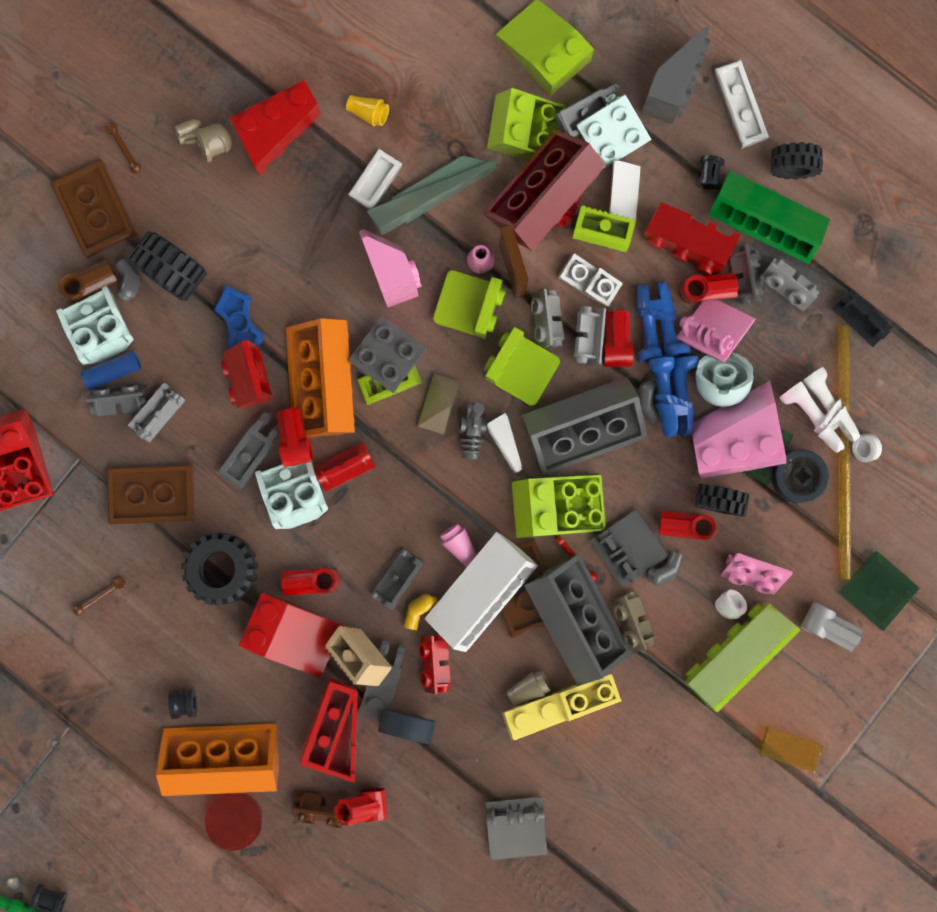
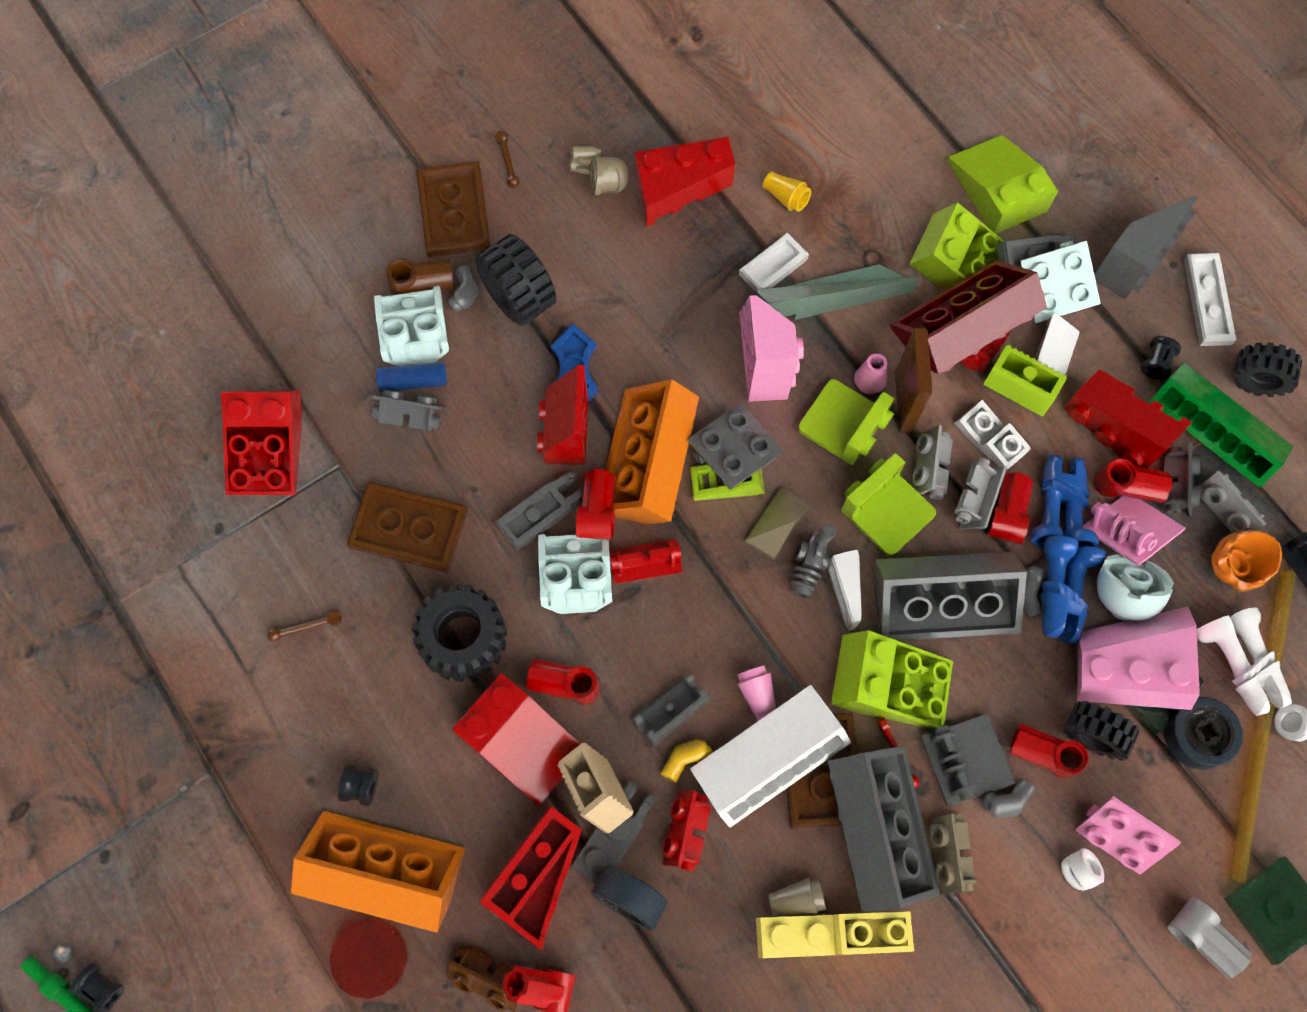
camera: 10 degrees right, 15 degrees down
hinge [127,382,186,443] -> none
lime slope [684,603,800,712] -> none
none -> orange hair [1211,530,1282,592]

